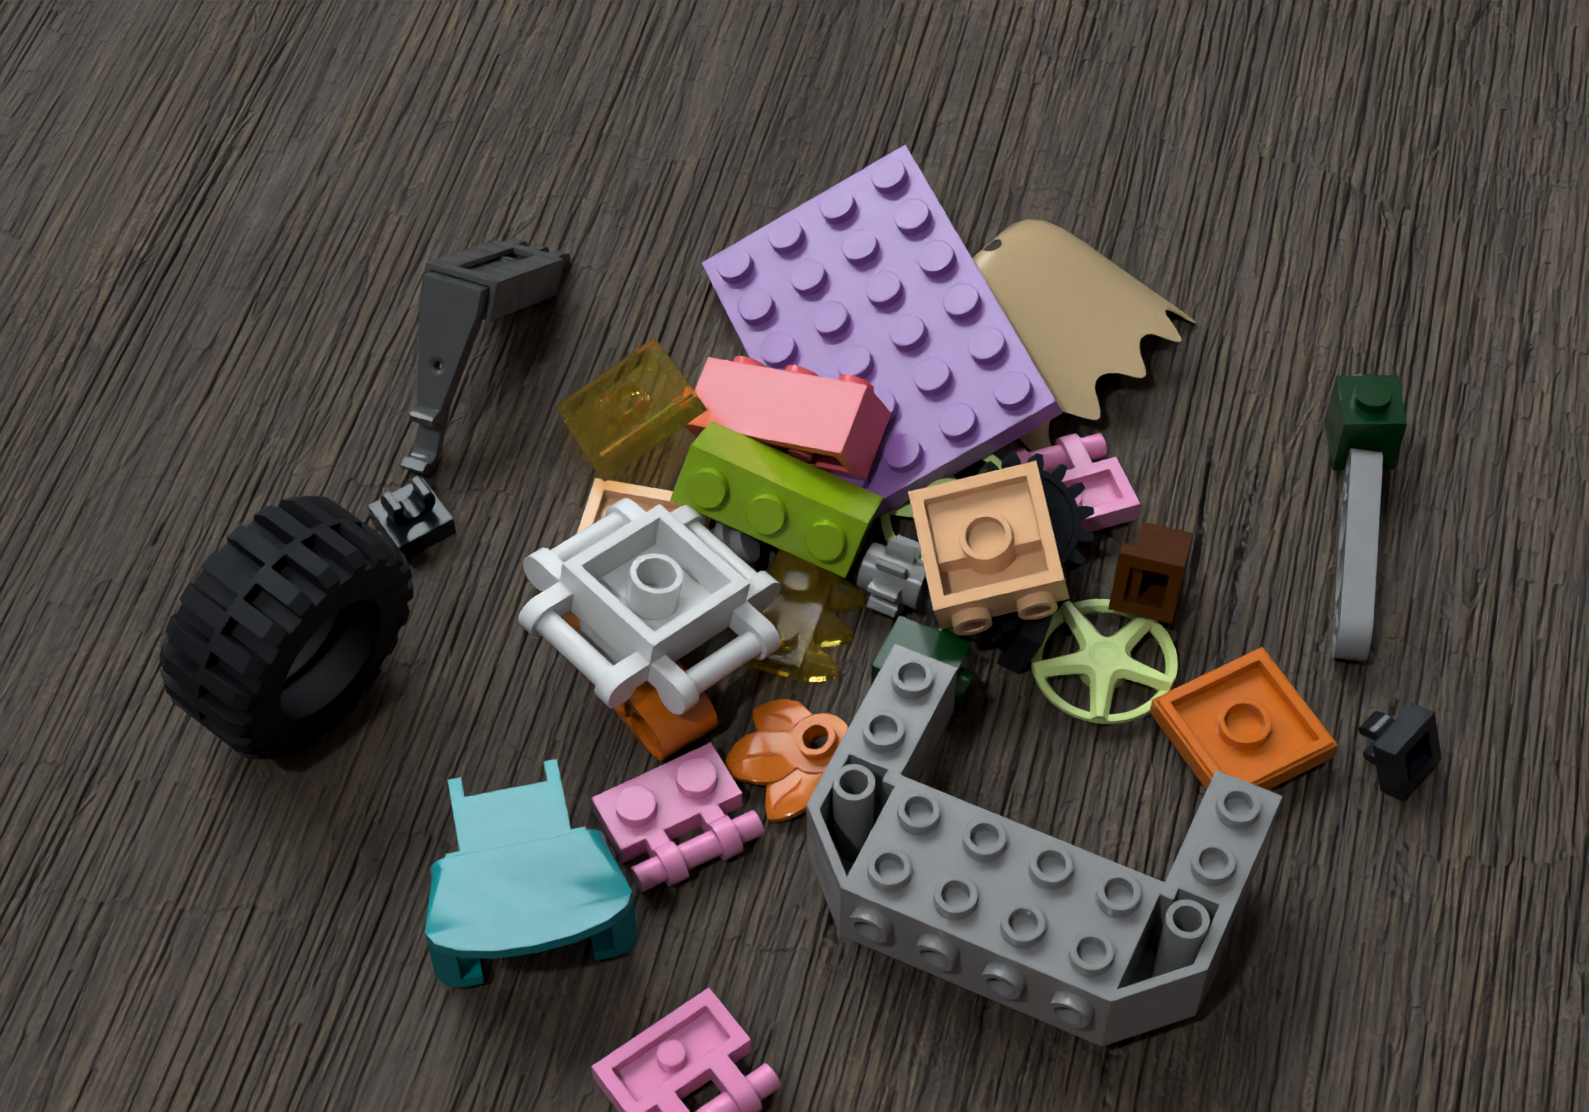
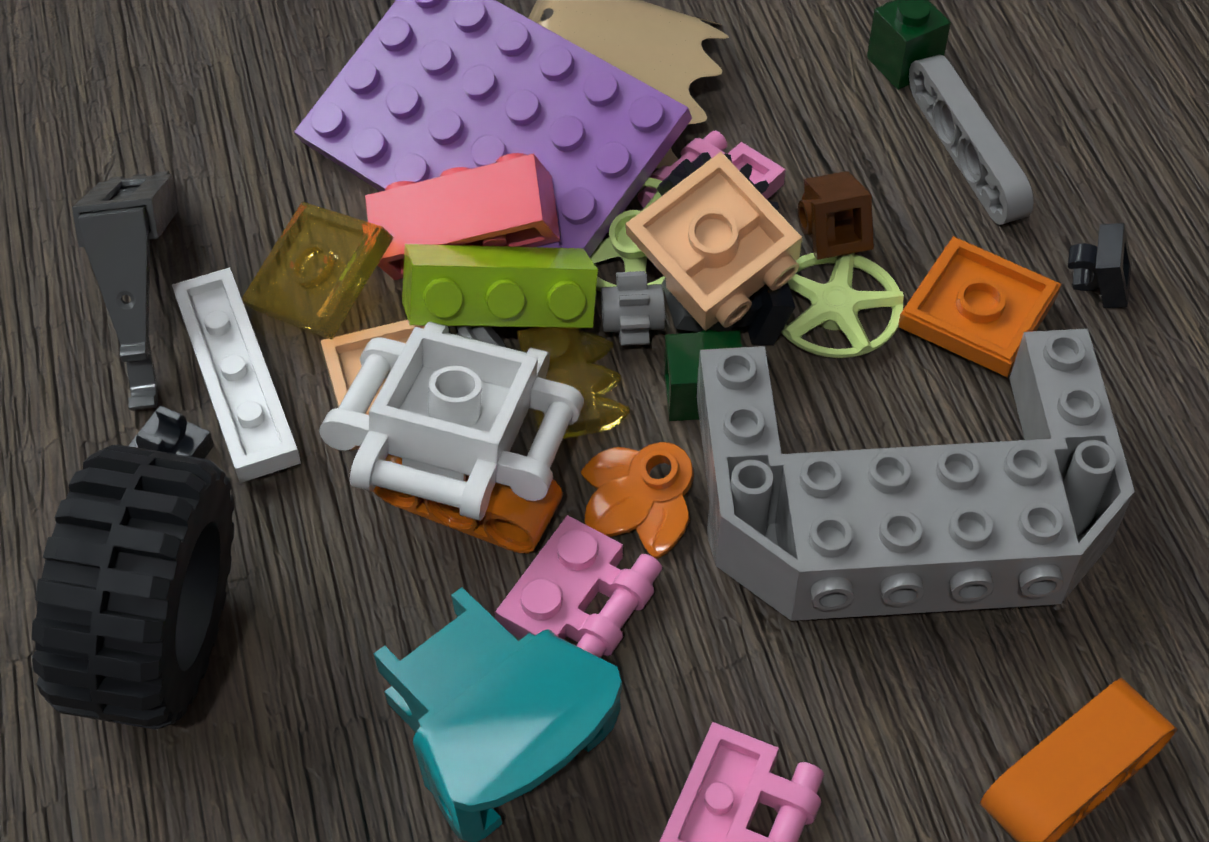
camera: 30 degrees left, 0 degrees up
none -> white plate [172,267,301,483]

